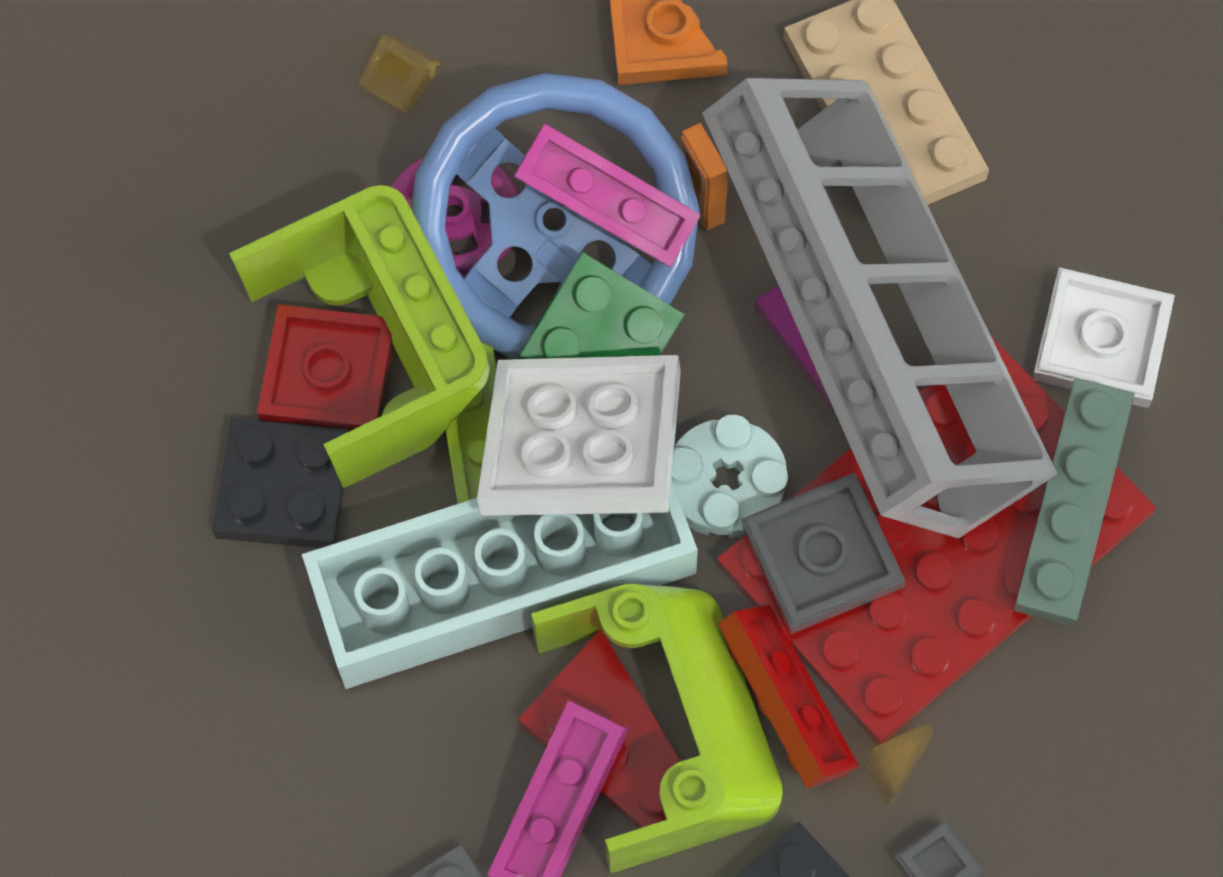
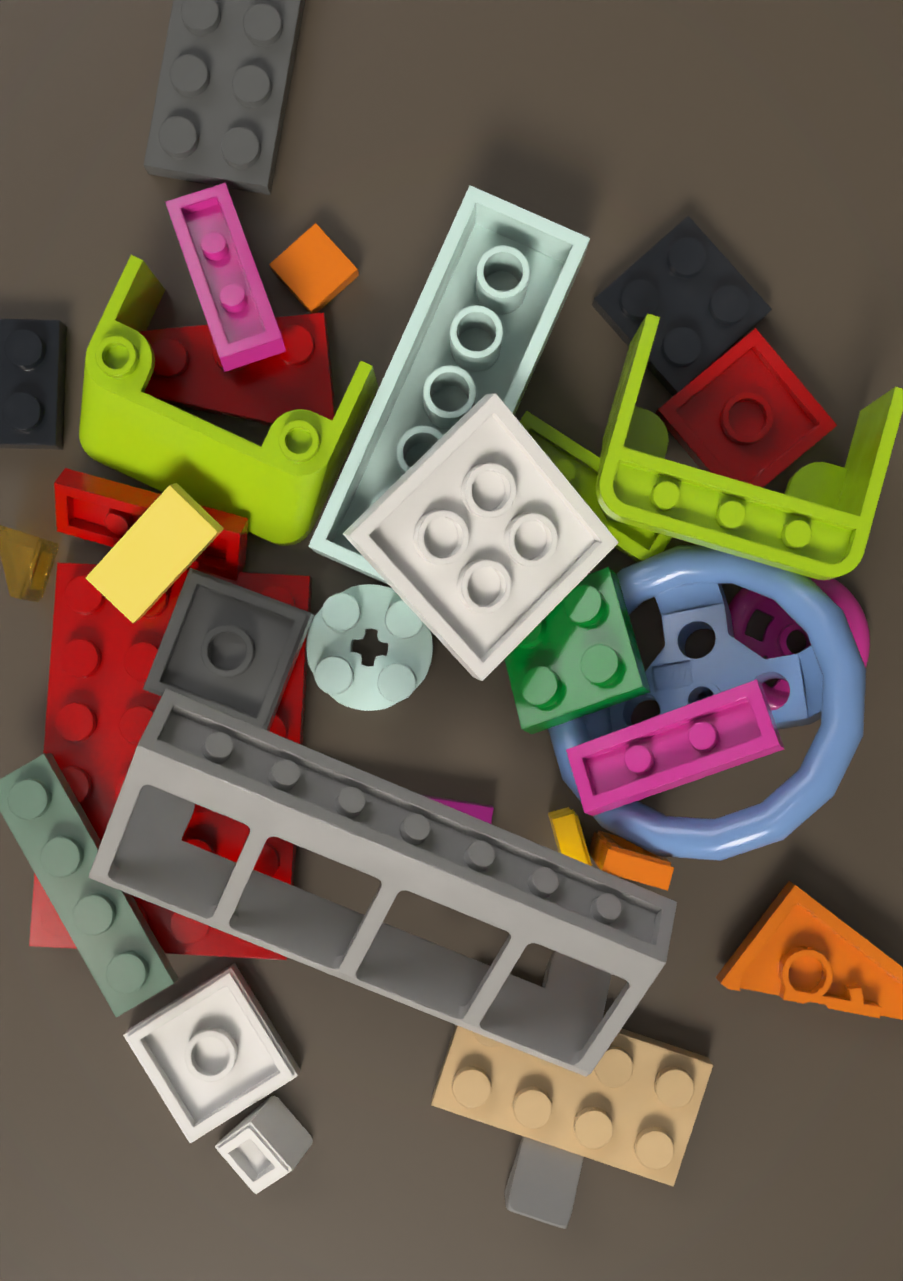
camera: 135 degrees right, 20 degrees up
none -> light yellow tile [86,483,224,623]
none -> white slope [215,1096,313,1194]
none -> orange tile [269,223,359,314]
none -> light grey slope [504,1136,584,1229]
none -> yellow tile [548,807,592,866]

